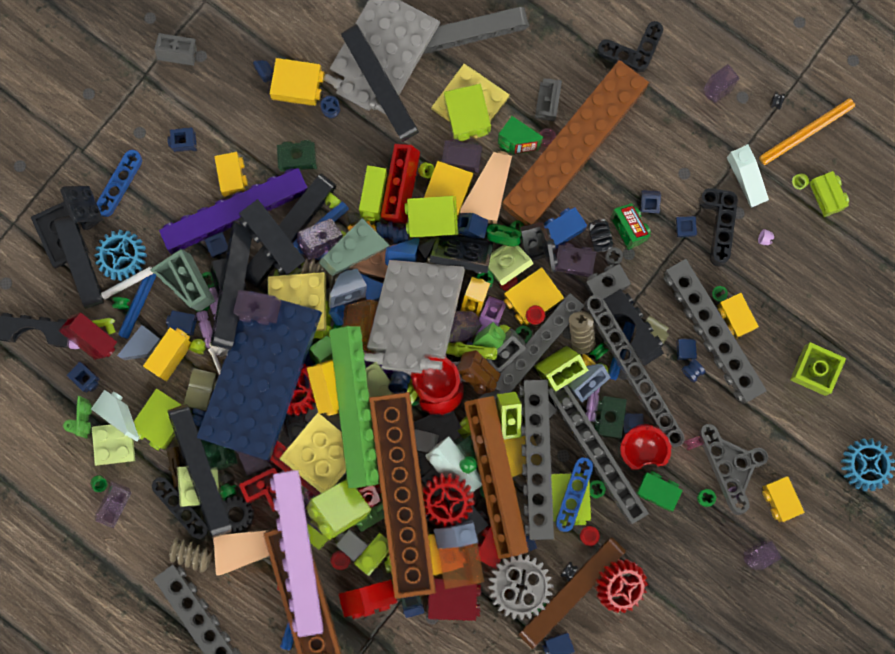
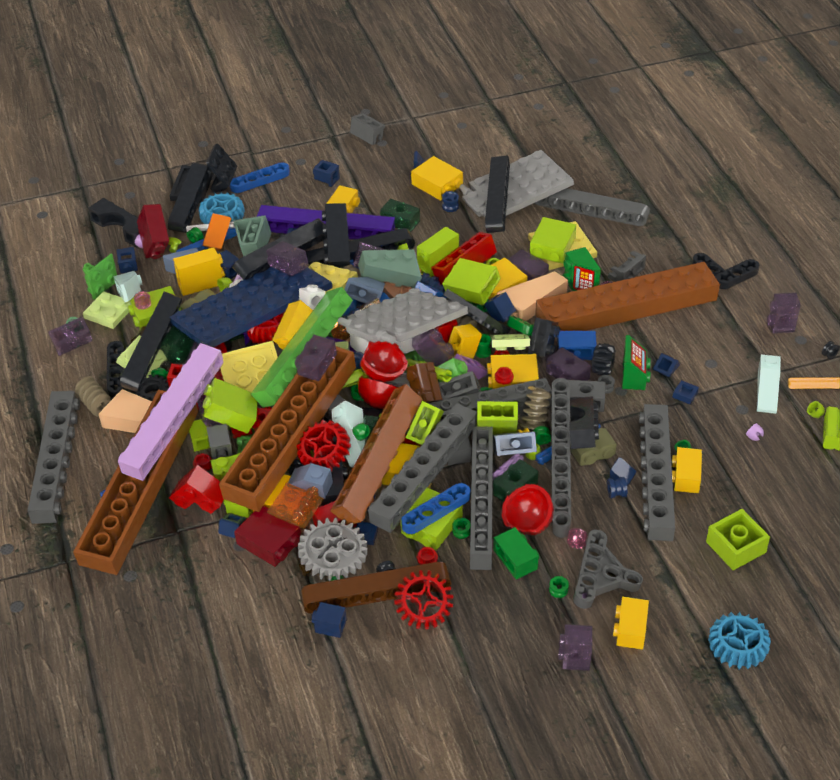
camera: 35 degrees right, 35 degrees down
black beam [699,188,738,267] -> none
none -> clear pink bush [134,292,151,309]
none -> orange slope [202,213,231,251]
none -> clear purple brick [295,335,337,381]
none -> white brick [299,285,325,310]

